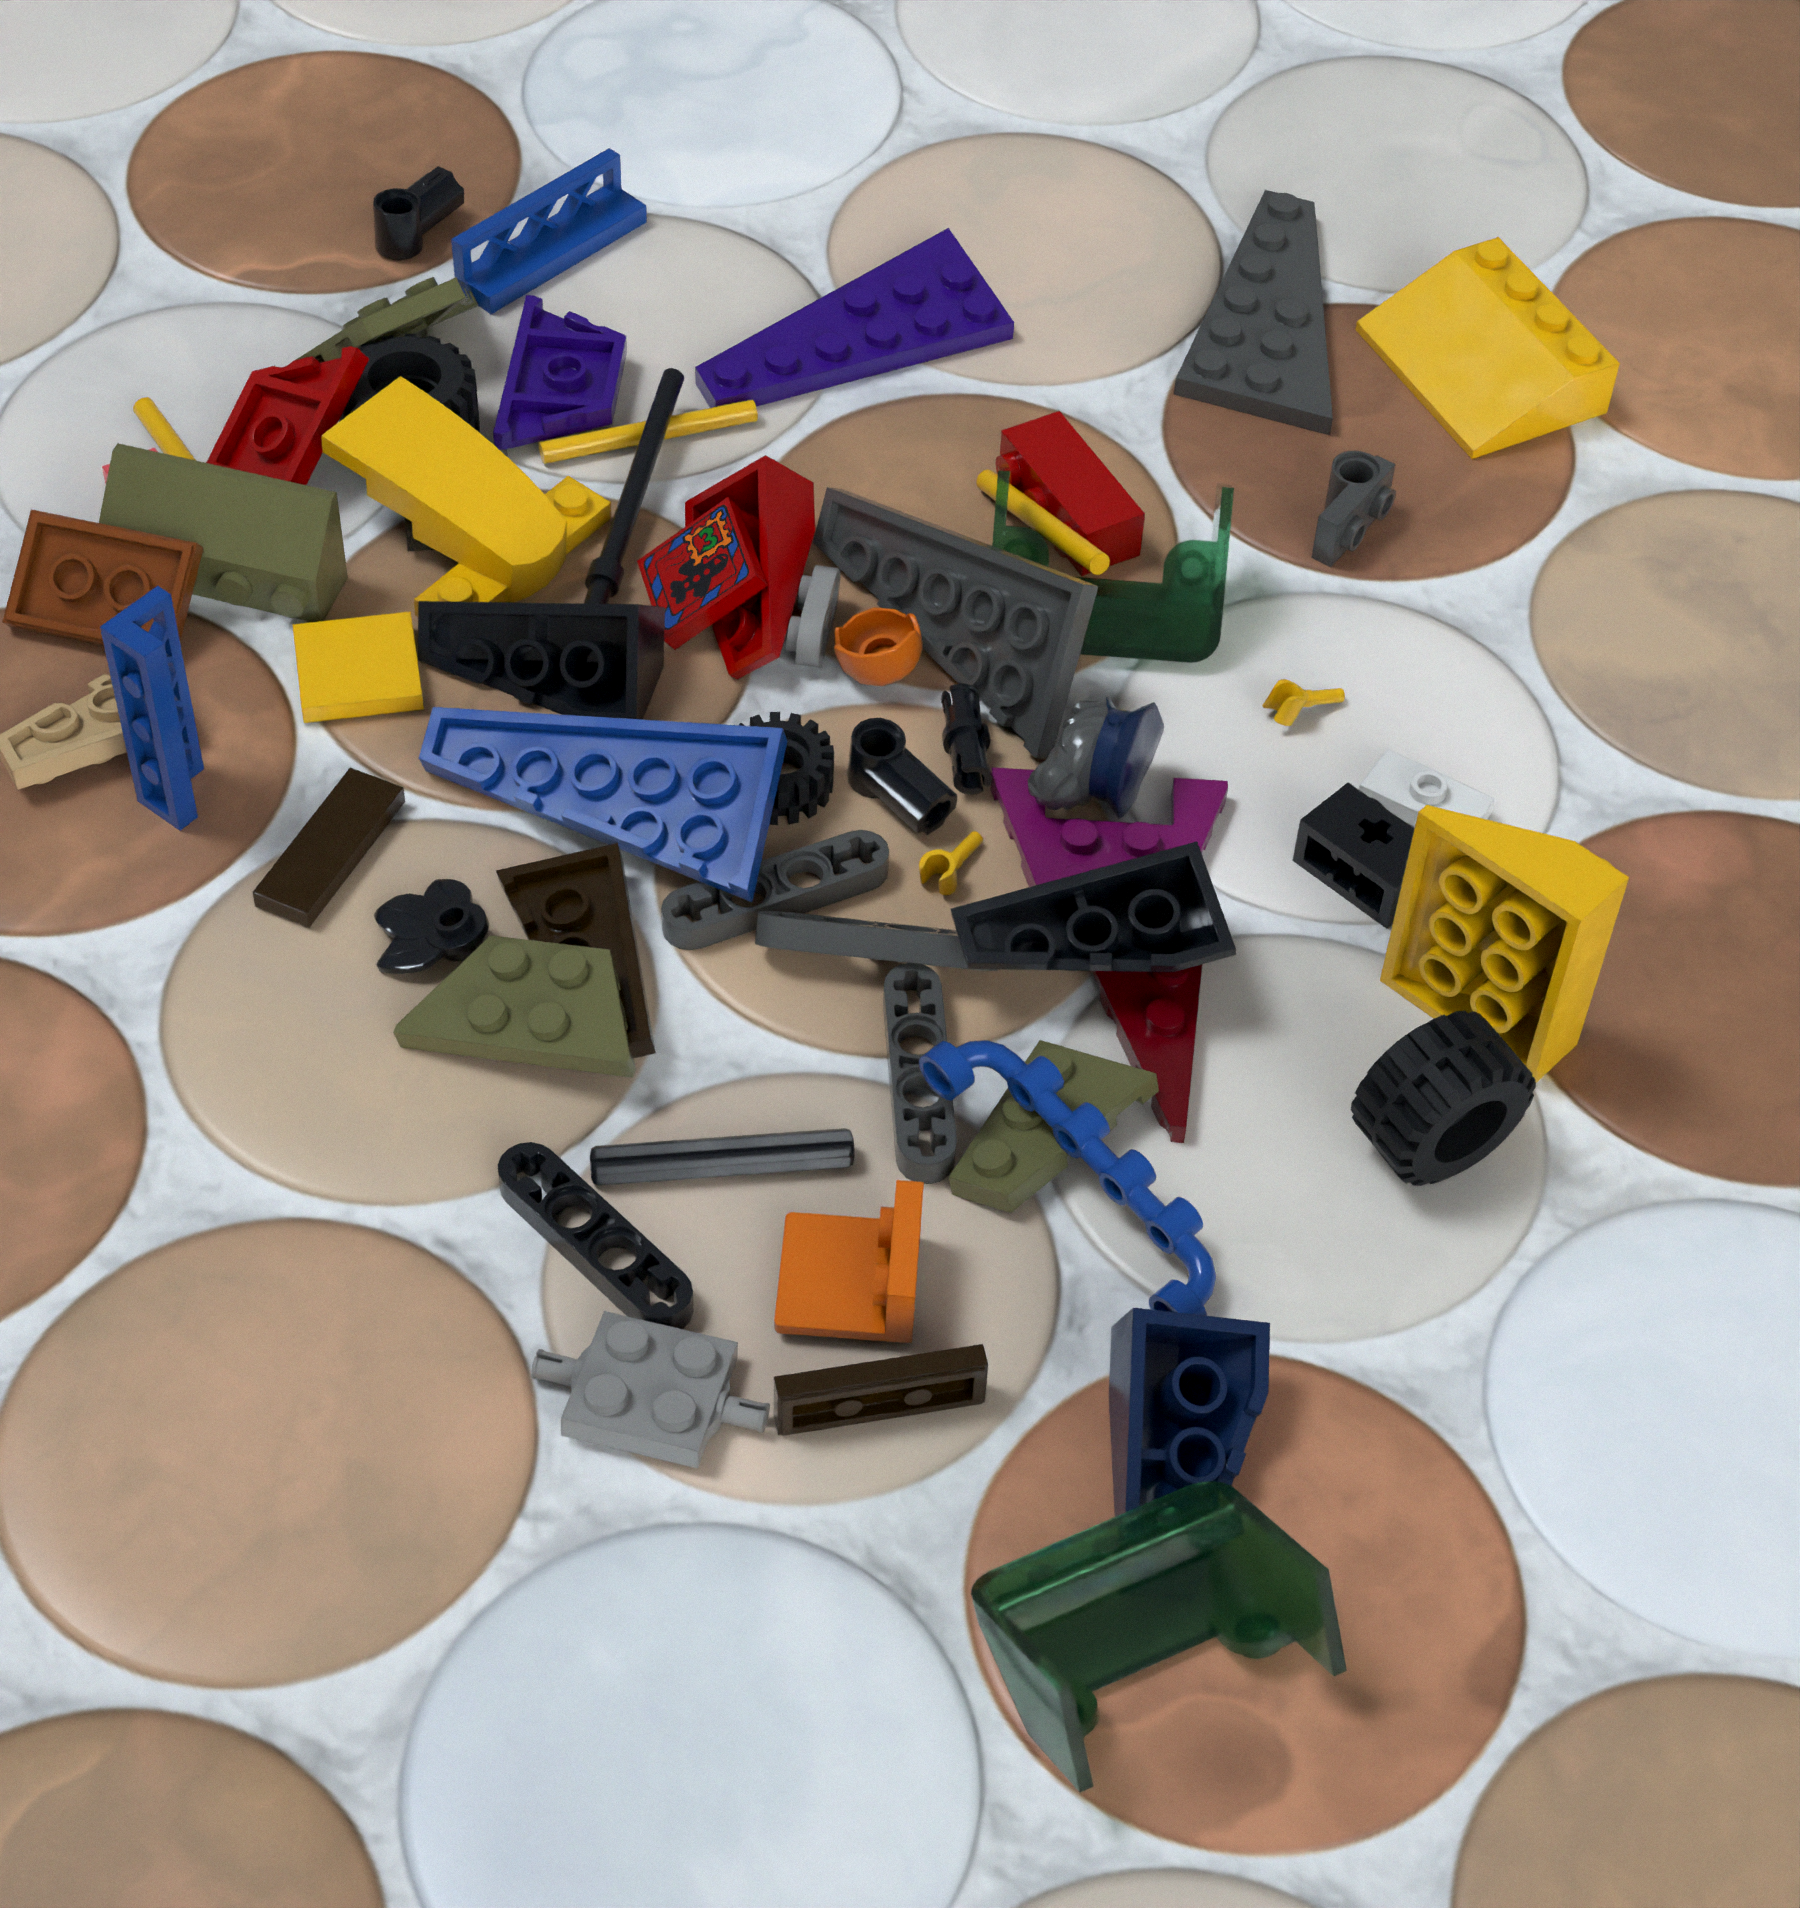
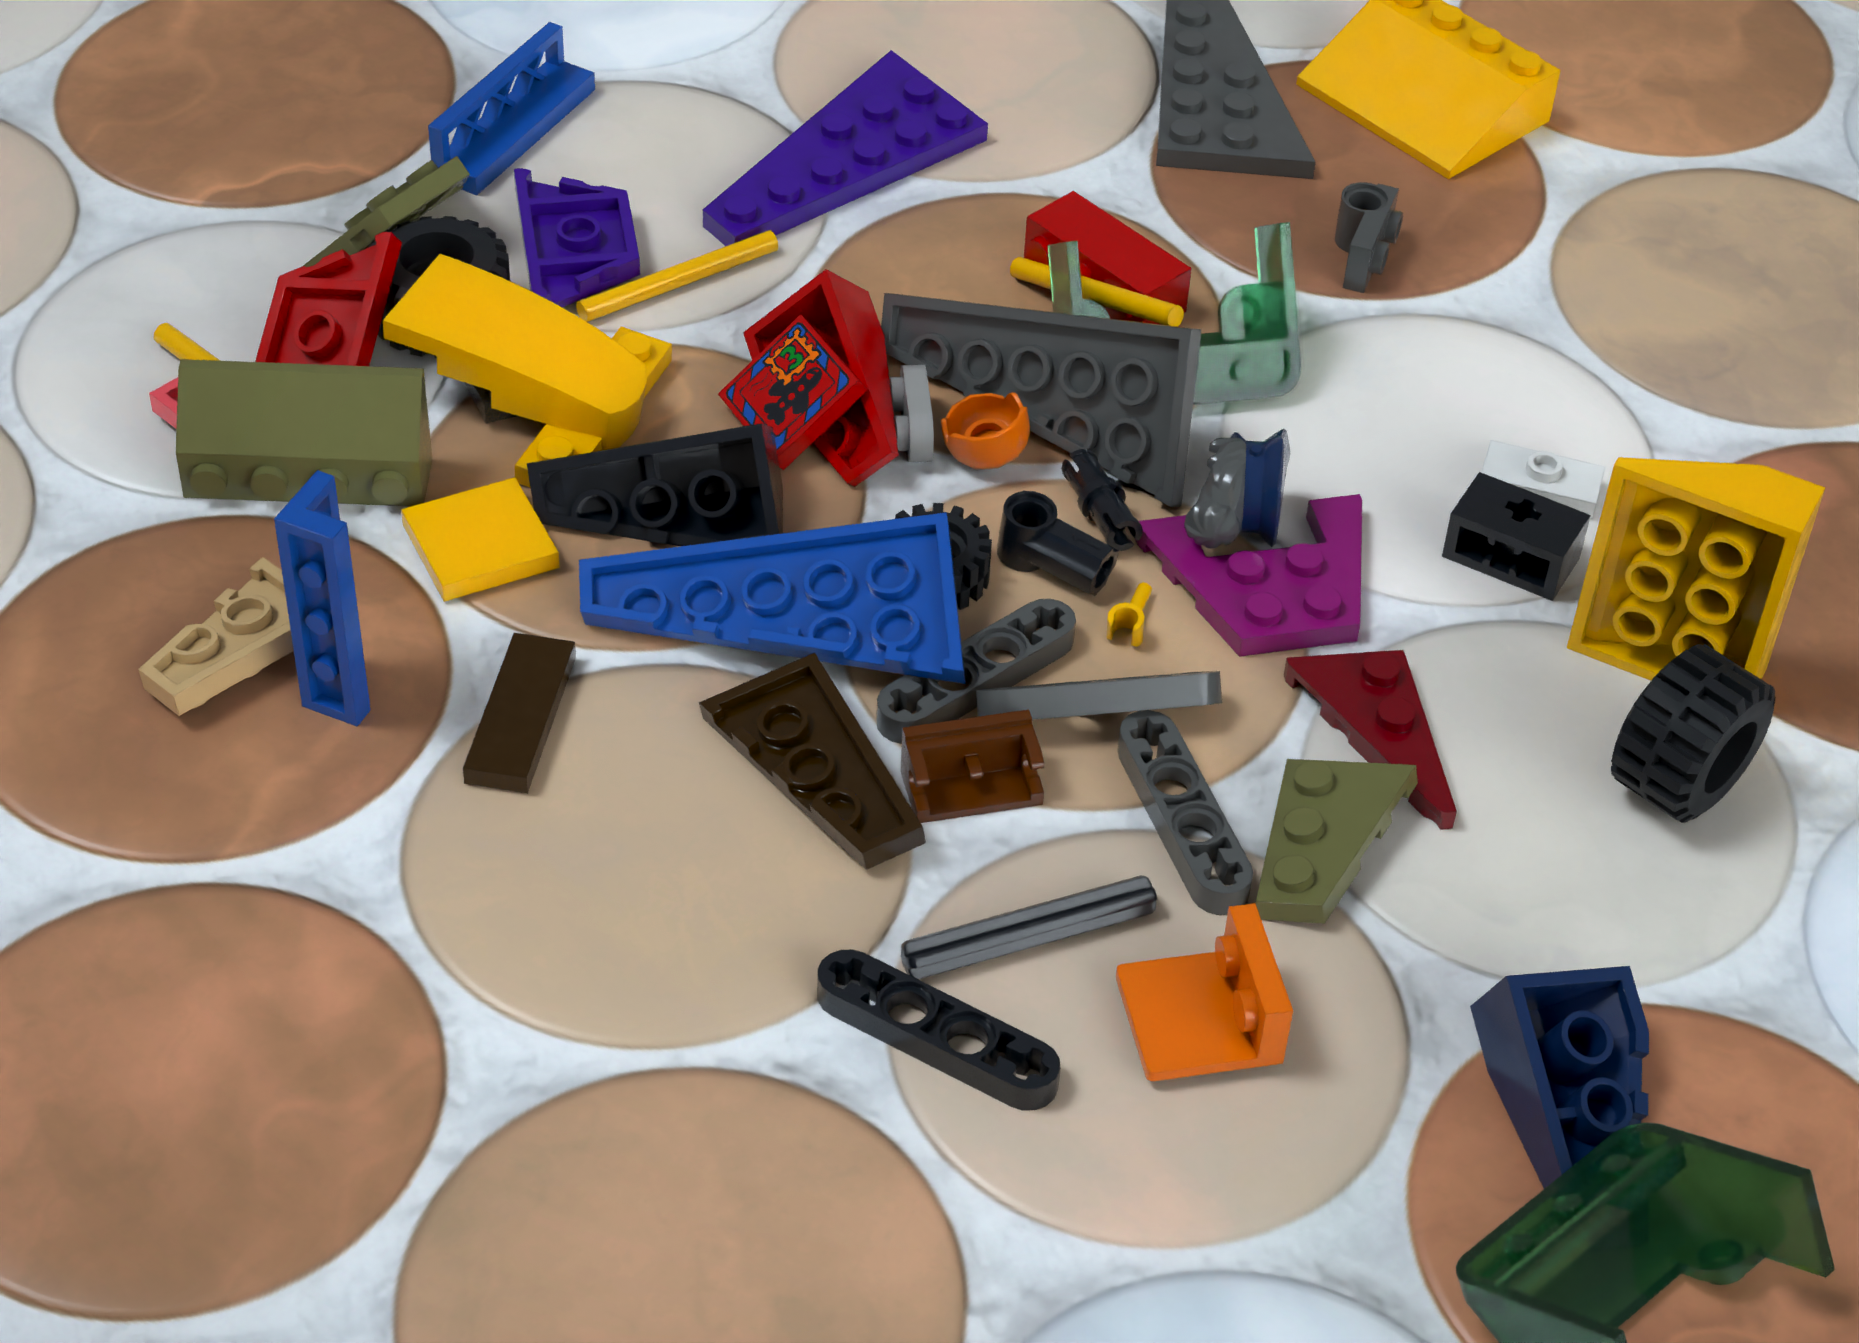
camera: 15 degrees left, 5 degrees down
dark orange tile [2,509,203,646] -> none
black piece [373,166,464,260] -> none
black plate [374,879,489,974] -> none
olive wing [393,935,636,1078] -> none
light grey plate [531,1311,770,1468] -> none
black bar [583,368,684,604] -> none
dark brown tile [773,1344,988,1436] -> none
blue bar [919,1040,1216,1316] -> none
black wedge [950,841,1236,972] -> none
yellow hand [1262,679,1345,726] -> none
none -> reddish brown hinge [900,709,1044,823]

